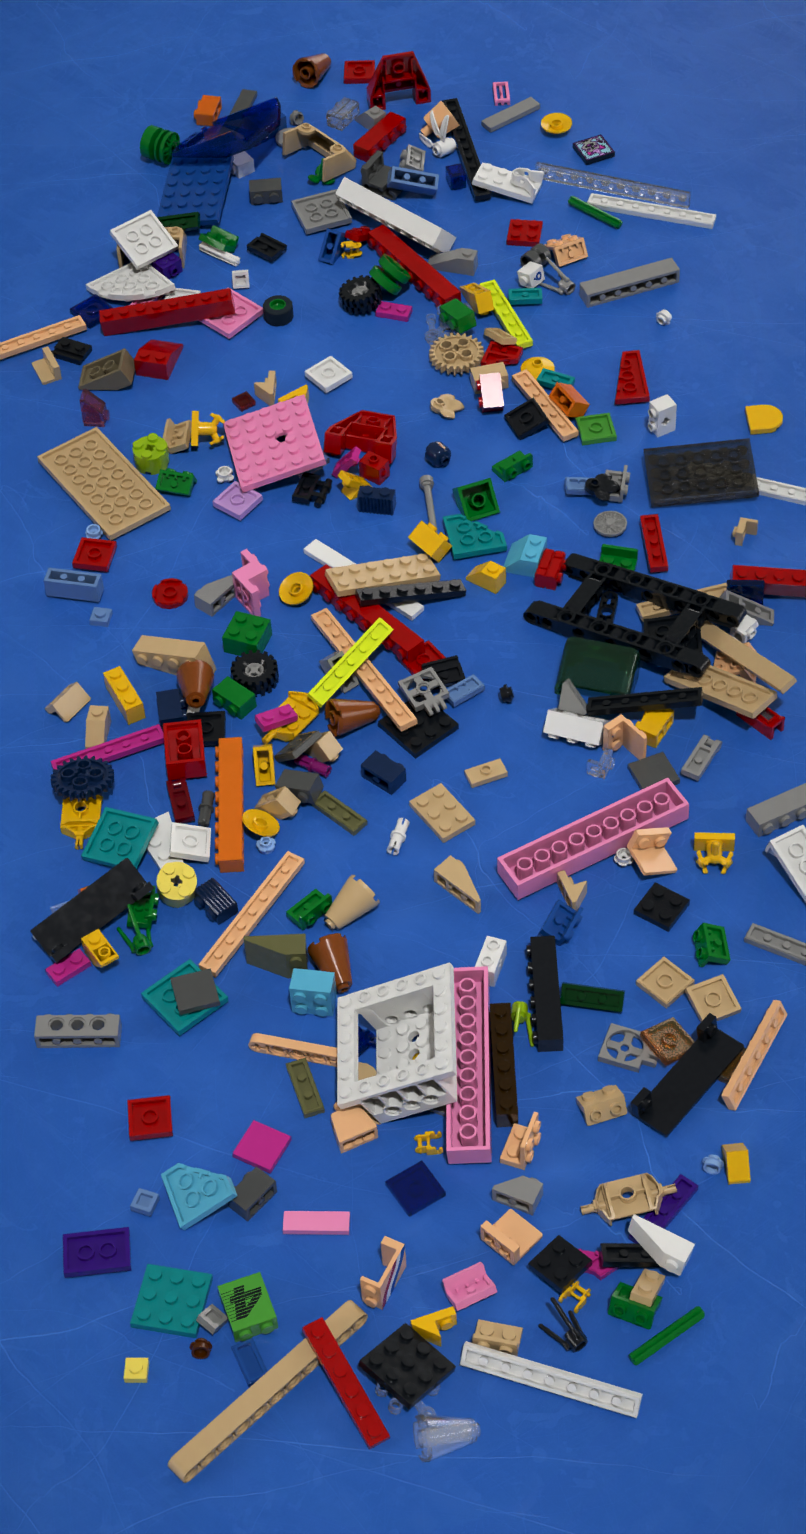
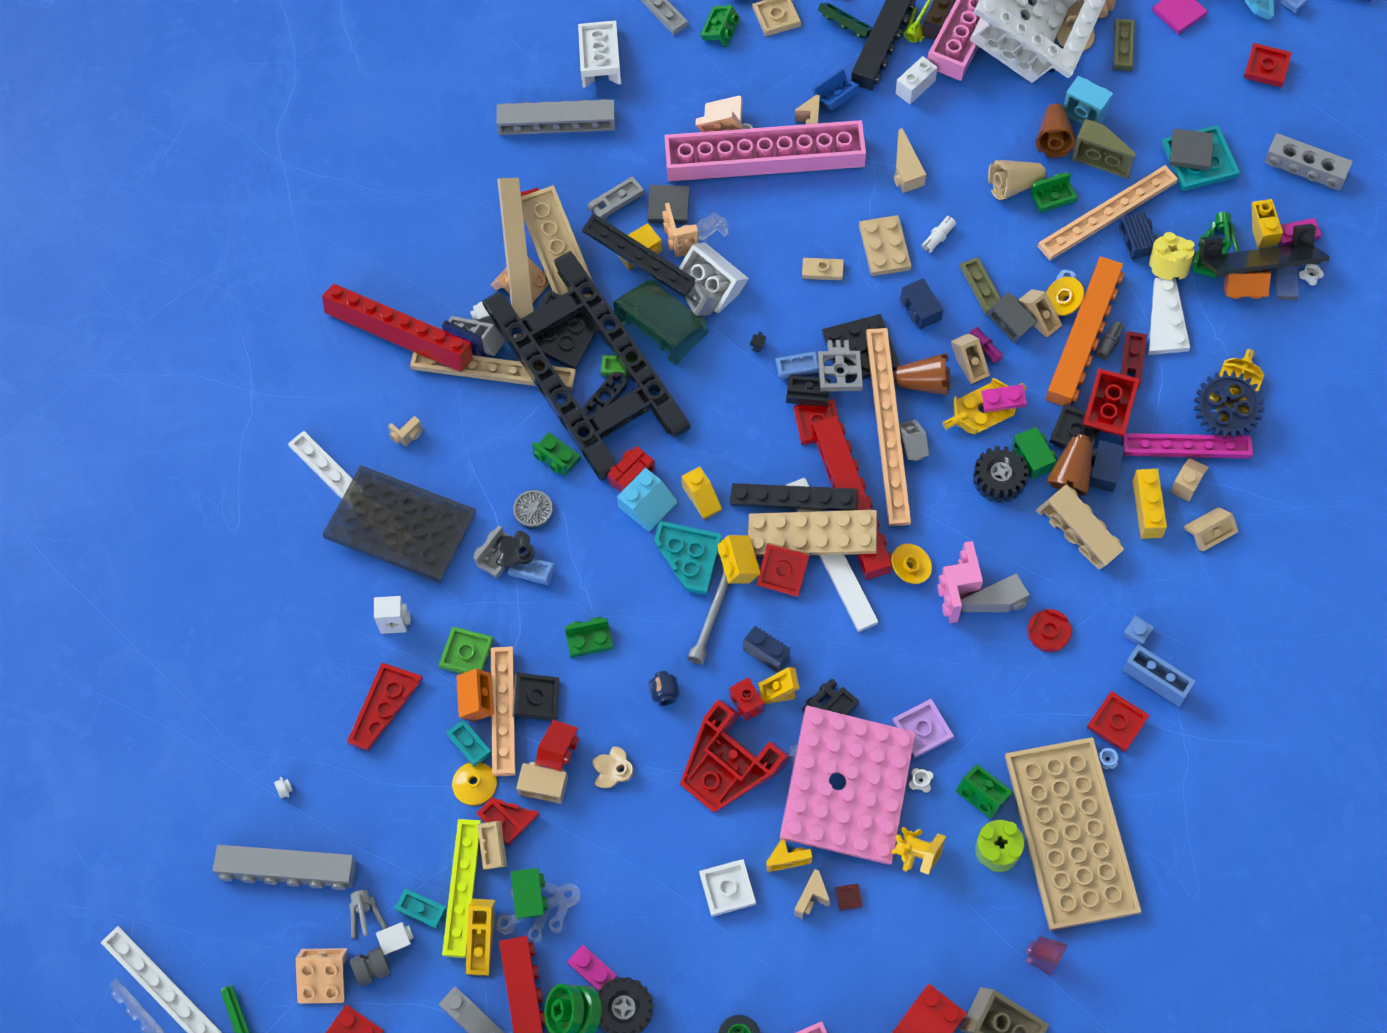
camera: 155 degrees left, 15 degrees up
teal plate [81,807,159,869] -> none
tan bracket [163,418,192,454] -> none
white plate [169,822,211,862] -> none
green brick [222,611,272,656] -> none
light nougat beam [248,1033,337,1067] -> none
yellow slope [253,744,276,786] -> none
dark grey tile [274,731,322,762] -> none
neon yellow plate [307,617,394,708] -> none
dark pink plate [331,446,361,478] -> none
tan gear [429,332,484,375] -> none
green slope [452,478,500,521] -> none
black plate [634,882,690,932] -> none
red plate [640,514,668,573] -> none
yellow piece [694,832,735,874] -> none
yellow tile [745,405,783,434] -> none
none -> red plate [756,543,810,597]

